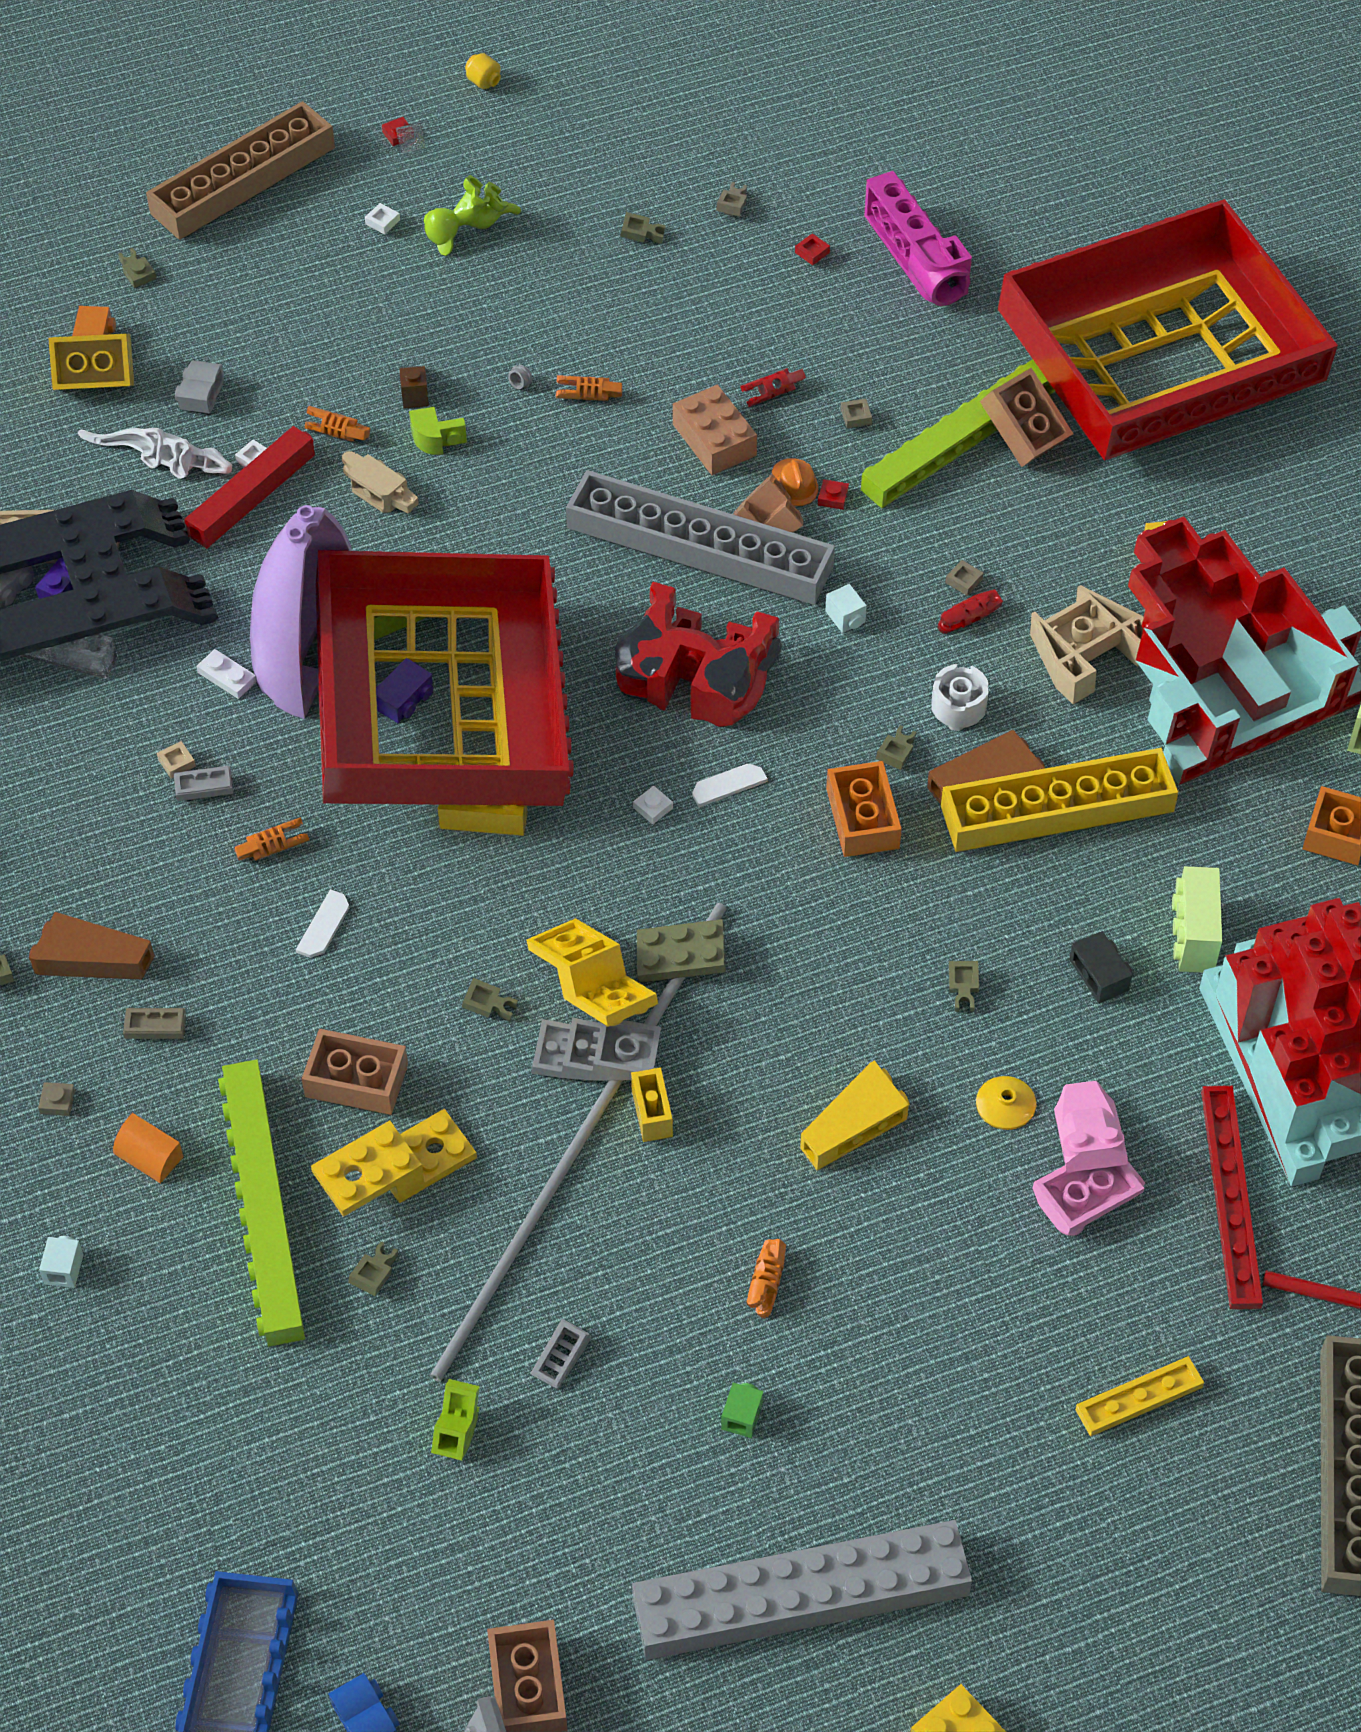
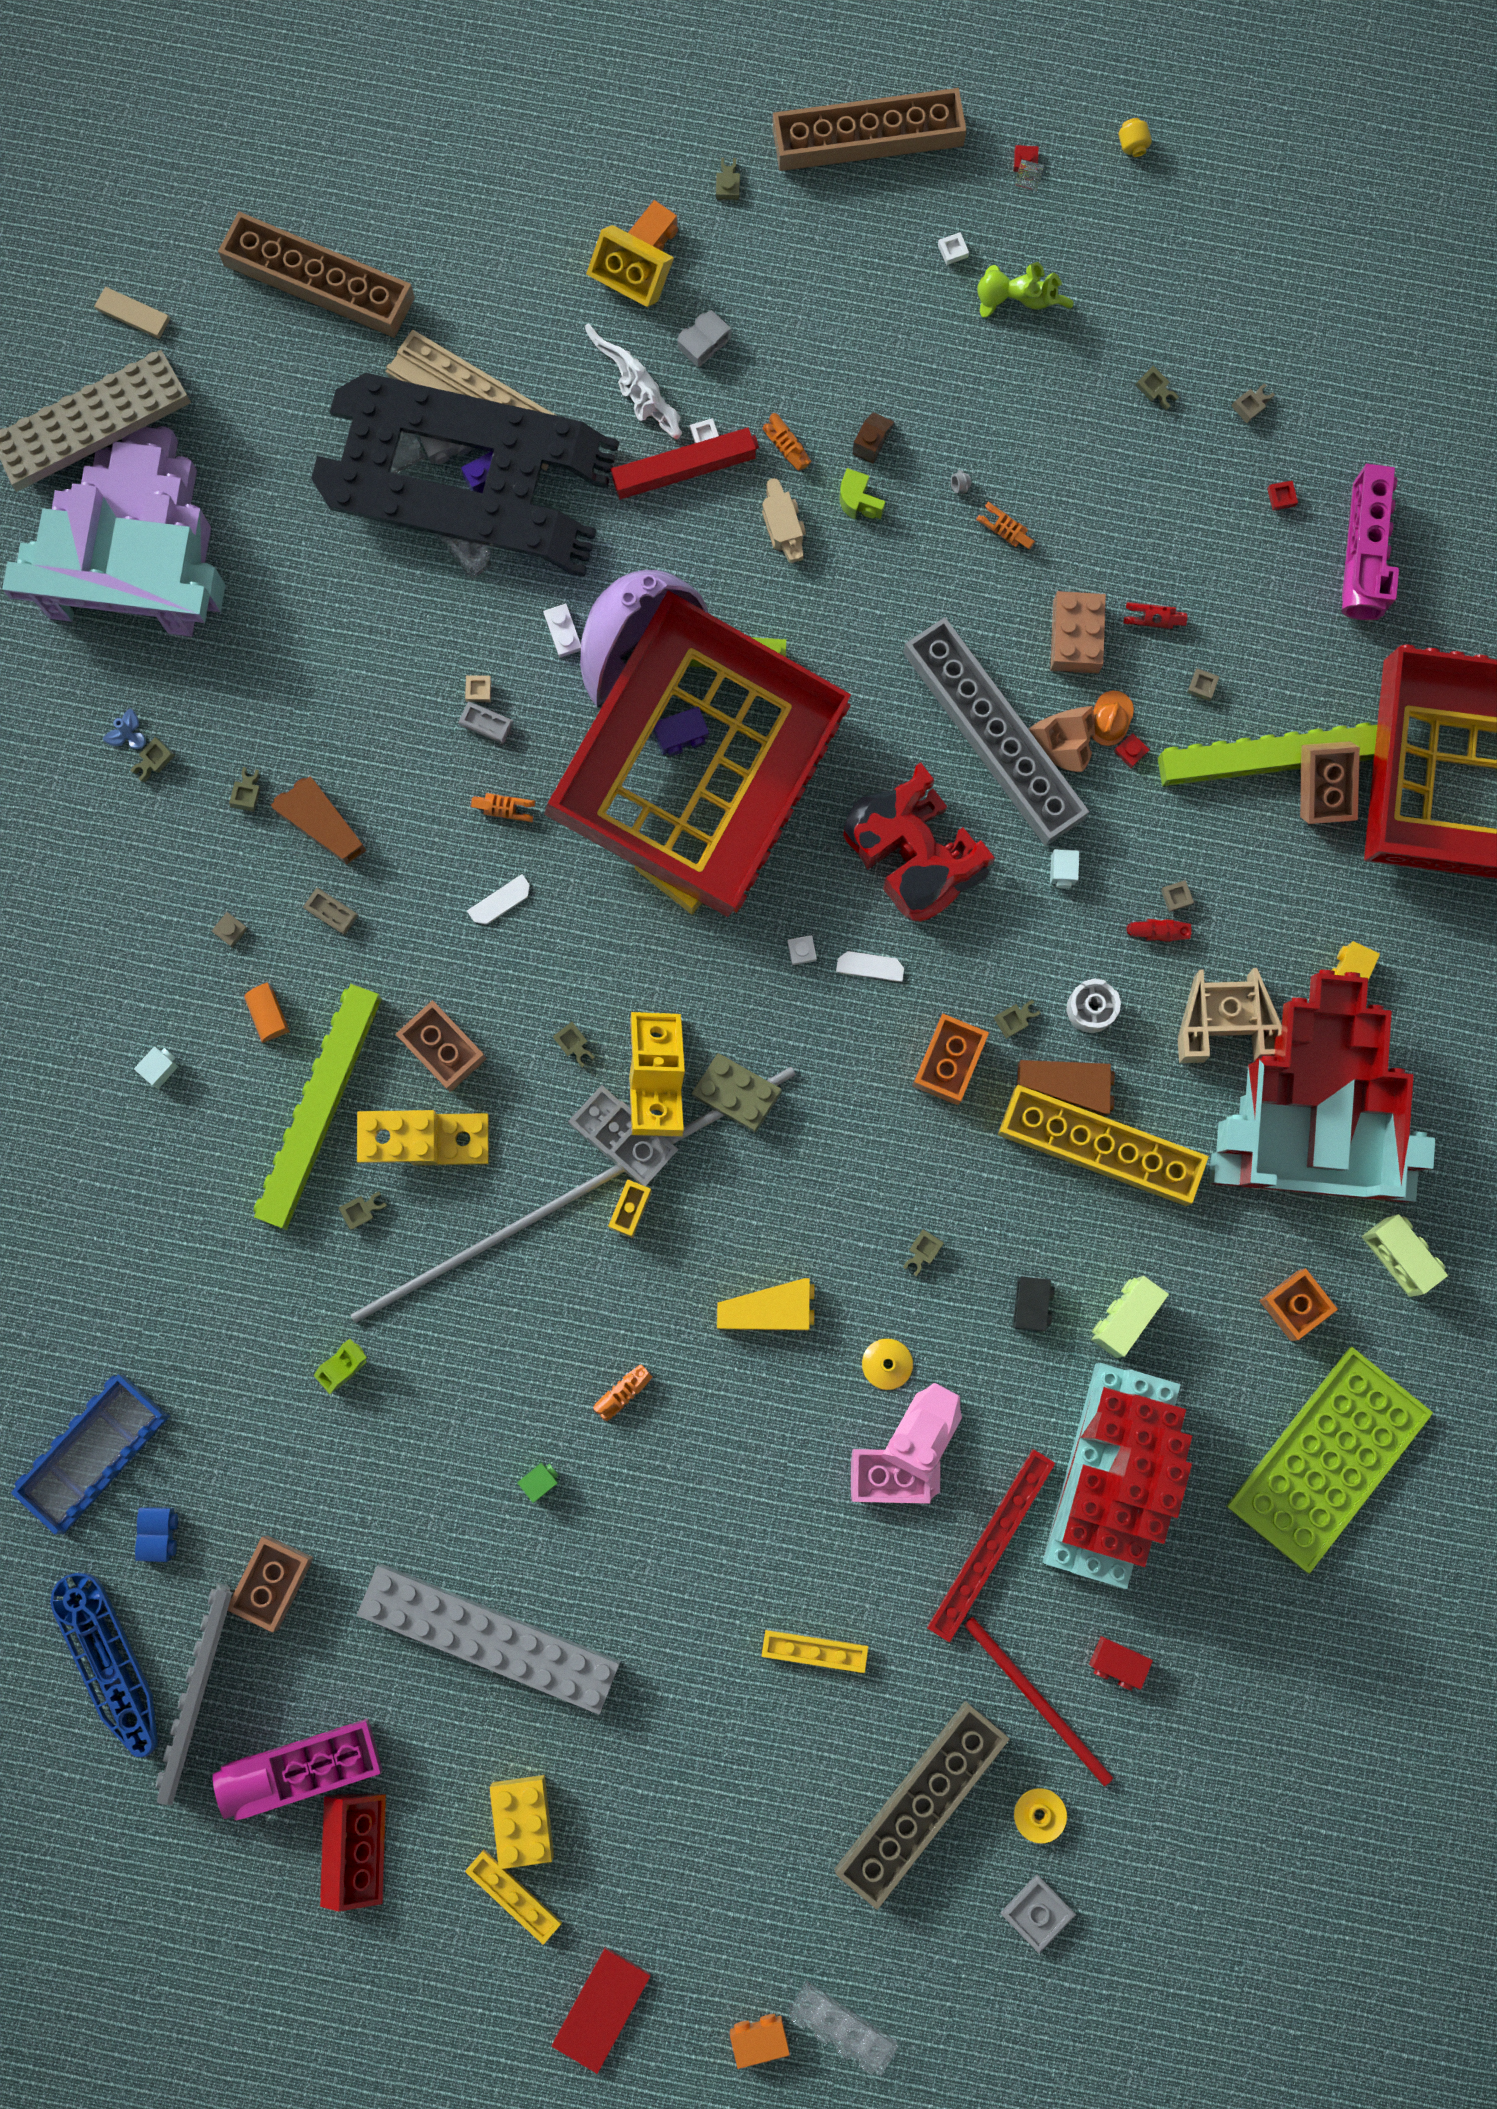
camera: 30 degrees right, 25 degrees up
light grey slope [530,1319,591,1390] -> none

